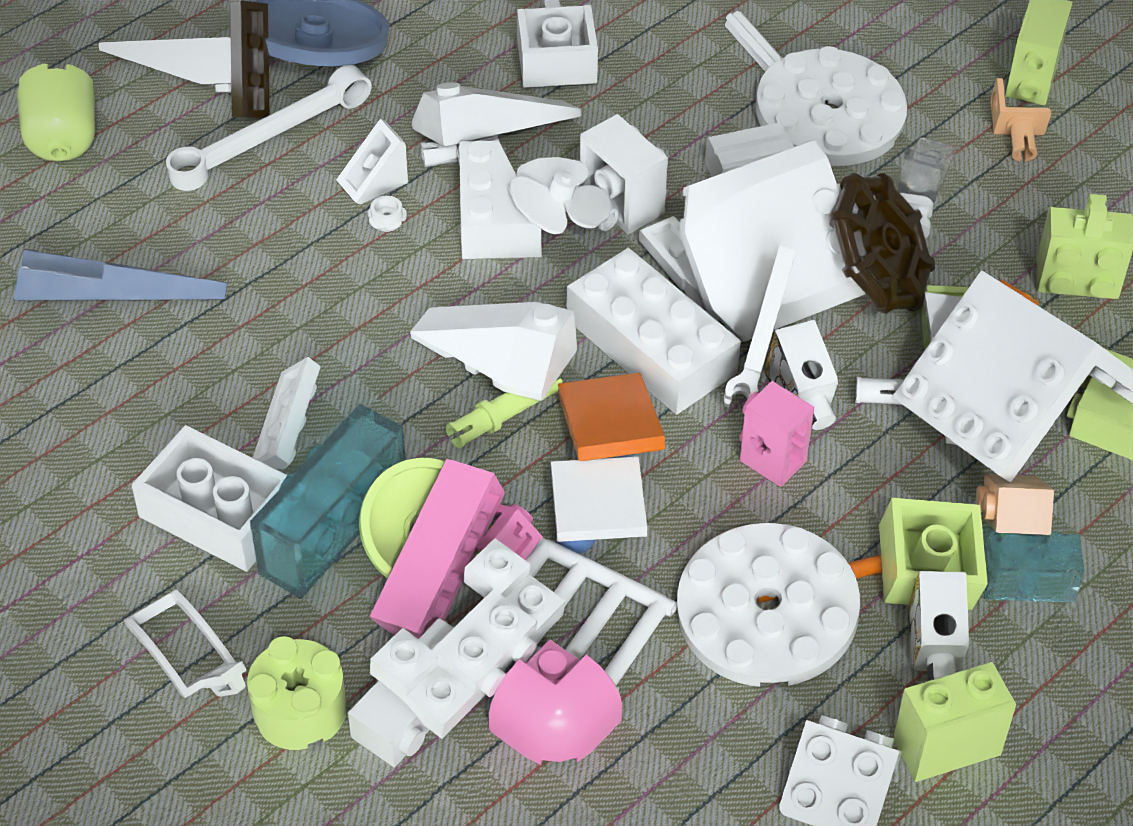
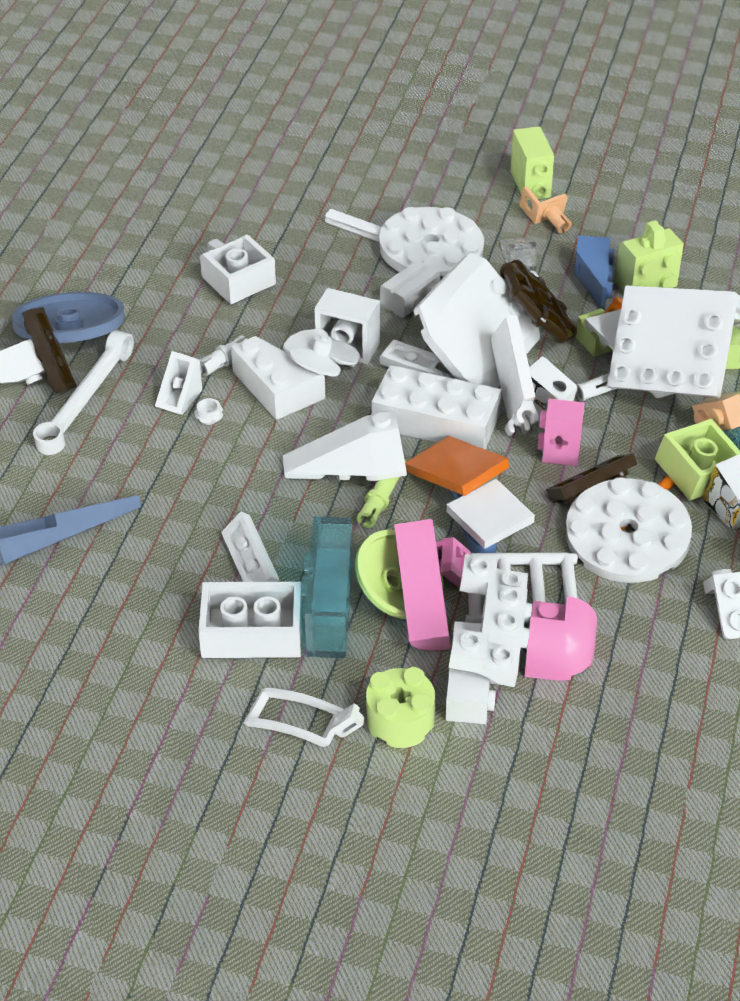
camera: 30 degrees left, 5 degrees down
white wedge [412,82,581,146] -> none
none -> dark brown plate [546,453,638,503]
none -> medium blue slope [575,235,615,309]

